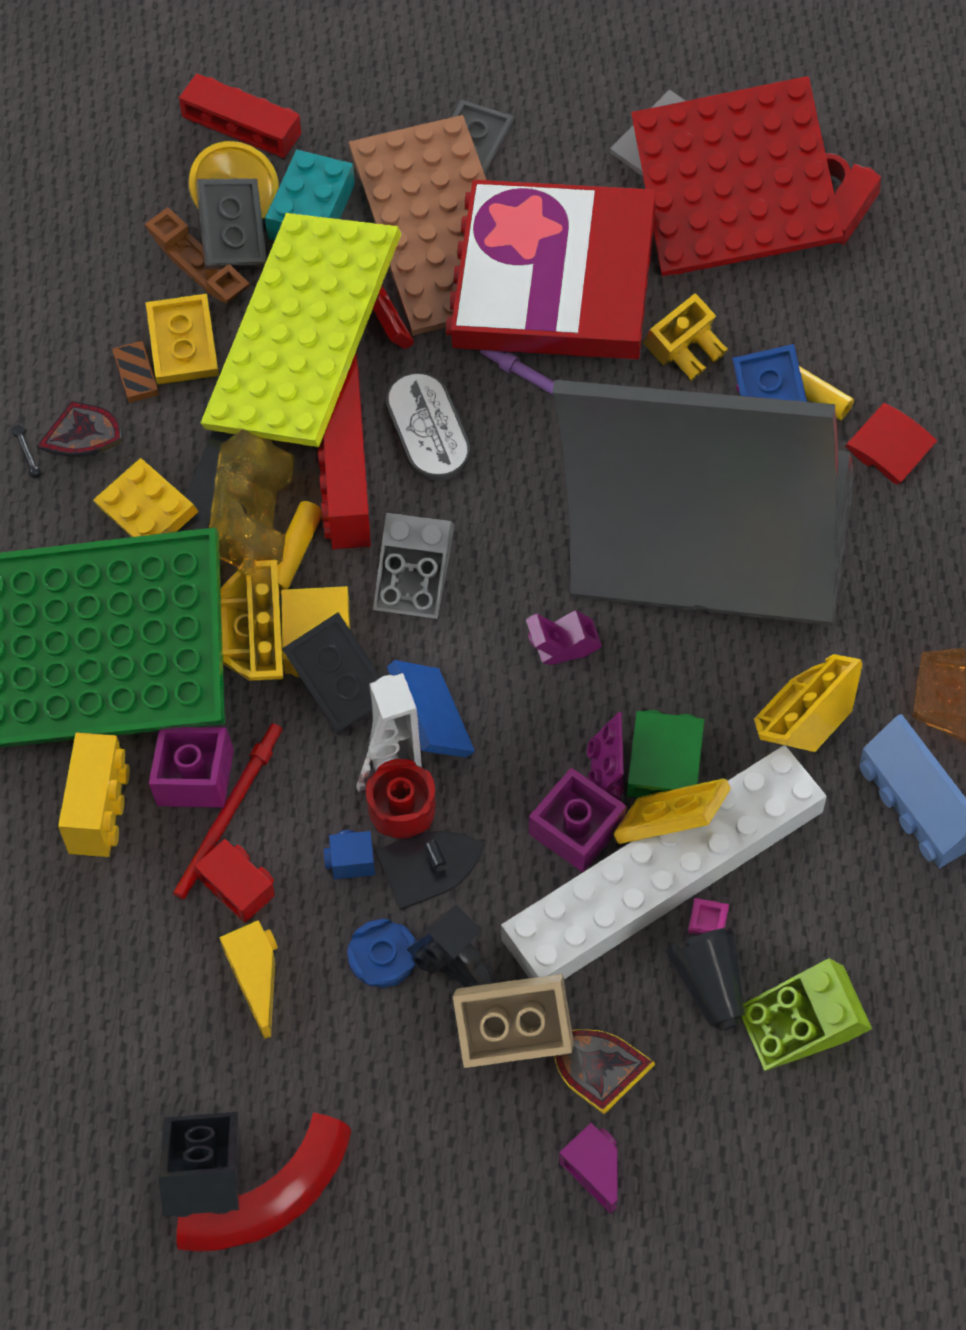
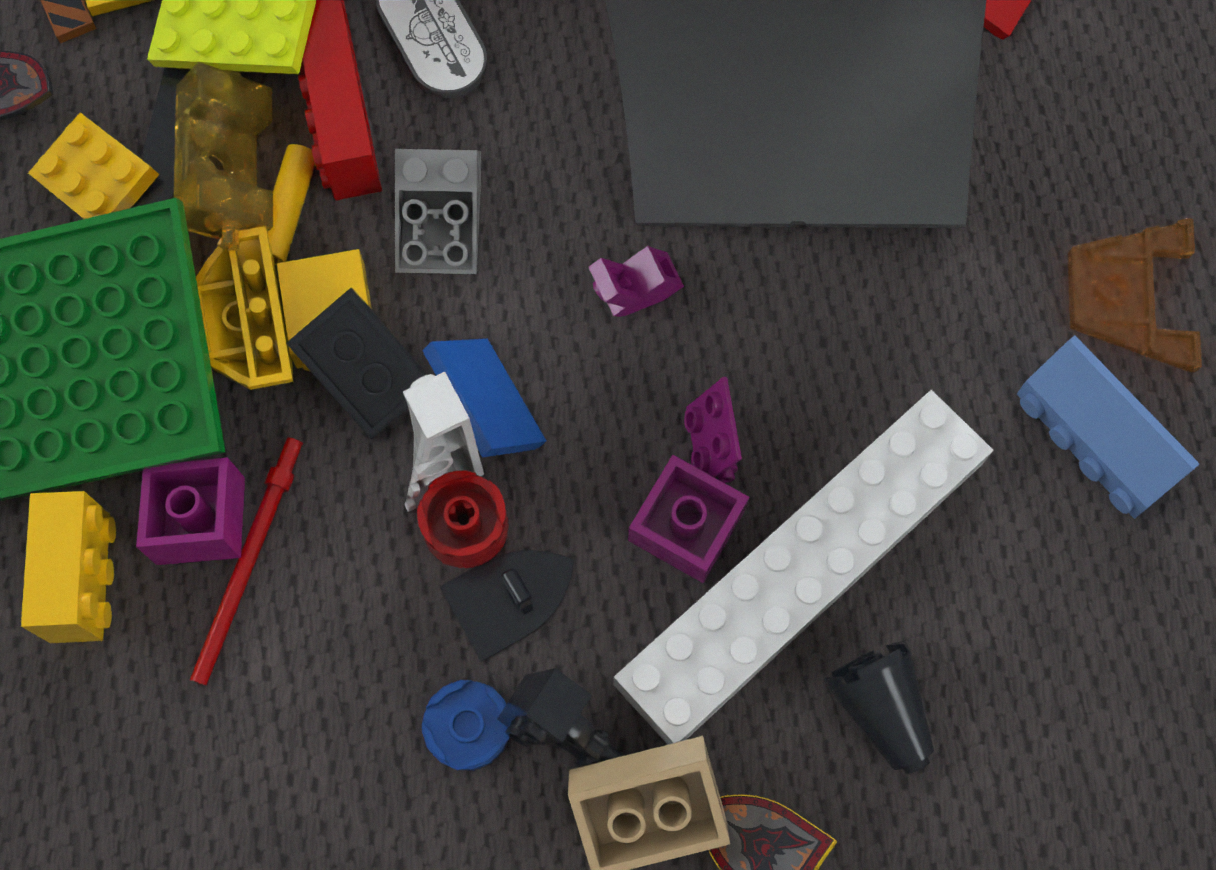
camera: 10 degrees left, 10 degrees up
red brick [194,839,275,923] -> none
yellow slope [220,920,278,1039] -> none
blue brick [323,830,375,880] -> none
yellow tile [614,778,731,844] -> none
green brick [627,710,704,798] -> none
dark pink tile [688,898,729,935] -> none
lime slope [742,958,872,1071] -> none
yellow wedge [754,654,863,752] -> none

